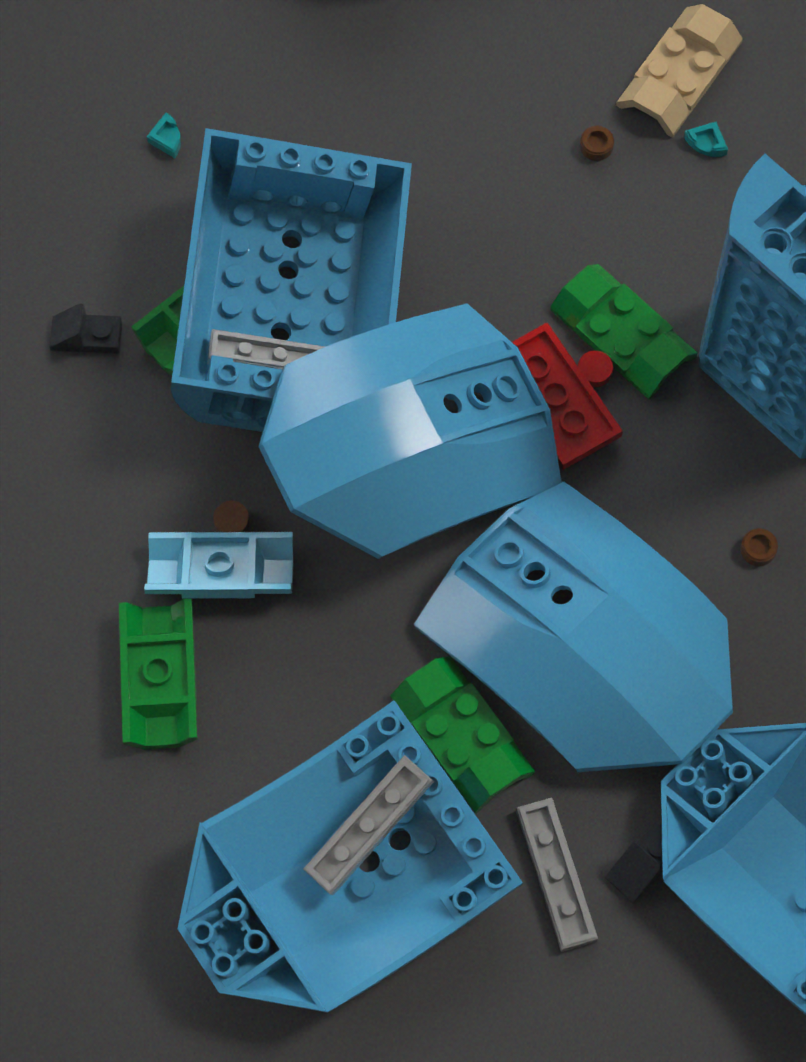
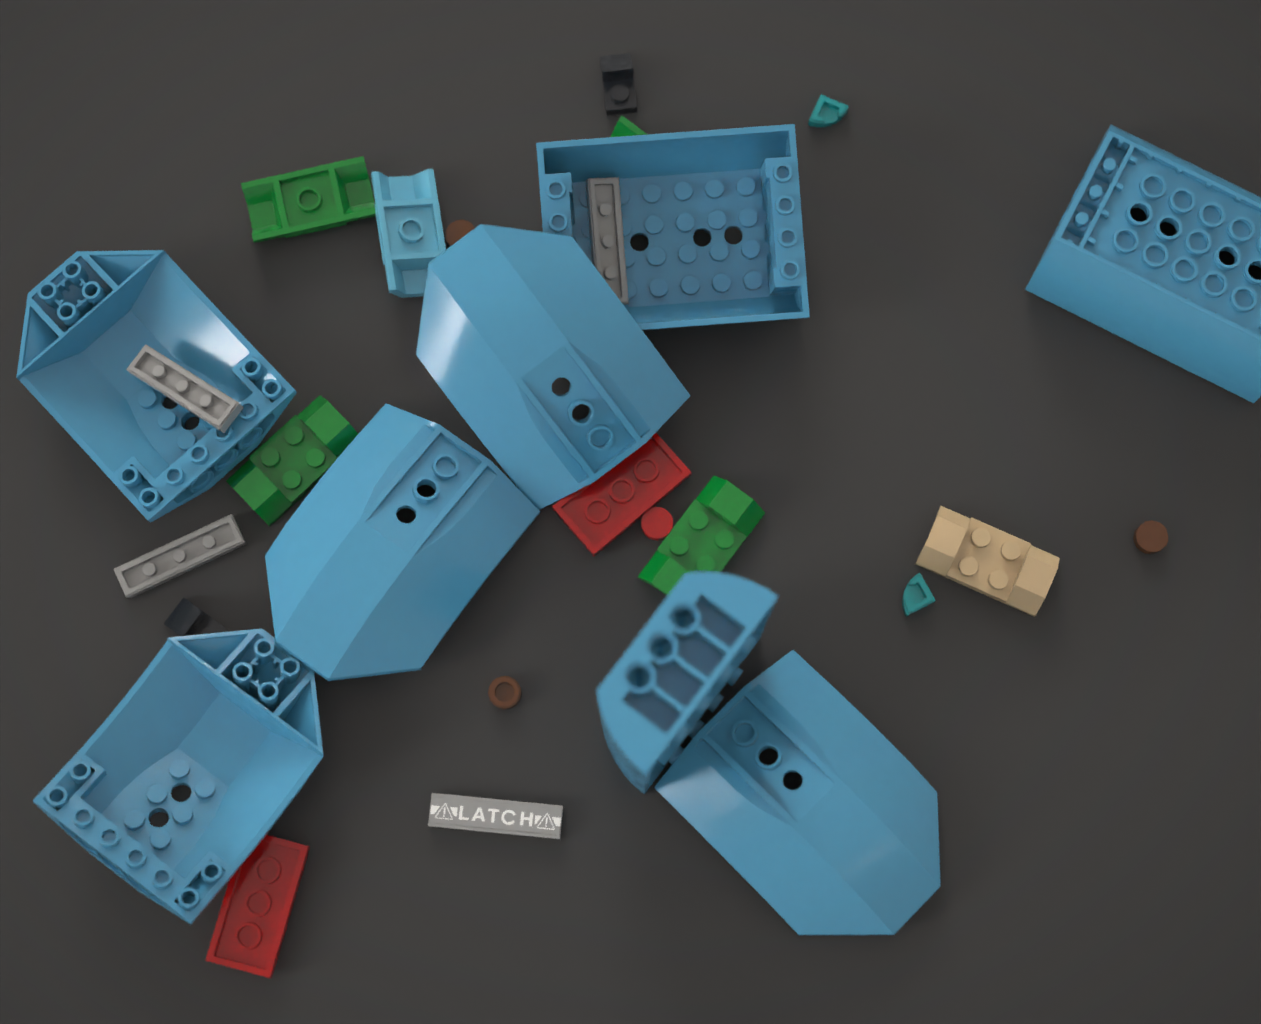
camera: 80 degrees right, 10 degrees up
reddish brown tile [580,126,614,161] -> none

